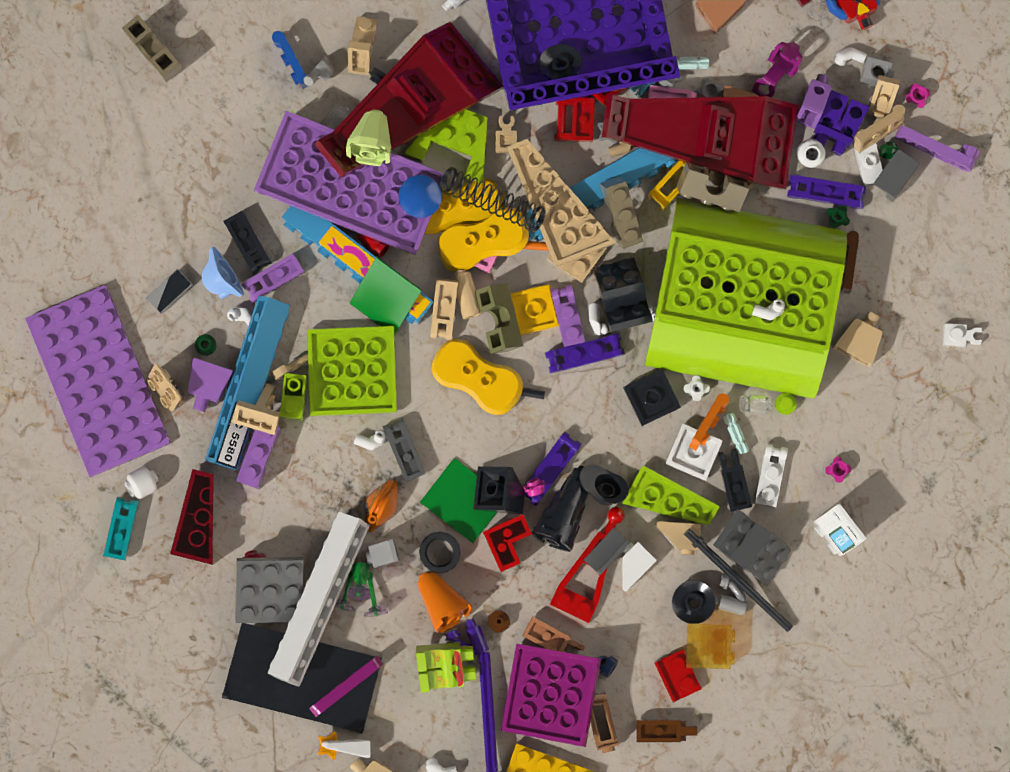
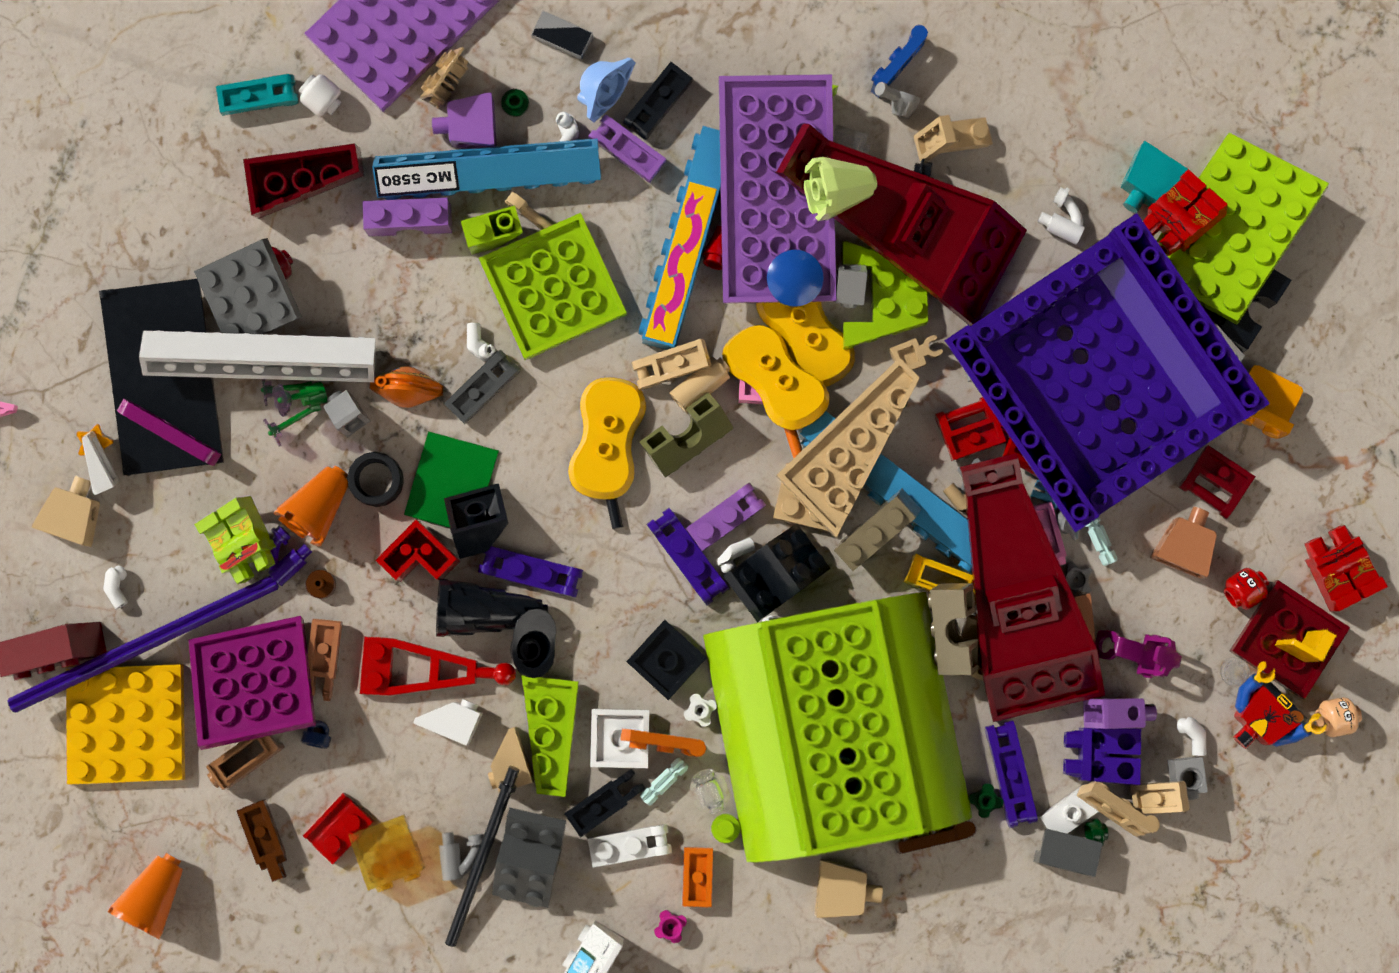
camera: 65 degrees right, 0 degrees up
tan bracket [232,384,280,435] -> none
piece [350,257,422,336] -> none
black piece [440,167,546,232] -> none
yellow tile [510,284,559,335] -> none
dark pink plate [523,478,545,496] -> none
black dish [539,44,582,80] -> none
dark grey panel [584,528,630,575] -> none
black dish [672,580,716,624] -> none
white arm [752,299,785,320] -> none
white head [797,139,826,168] -> none
medium lavender beam [895,126,980,172] -> none
dark pink plate [905,83,930,108] -> none
none -> orange plate [682,847,713,907]
none -> light grey brick [836,263,867,308]

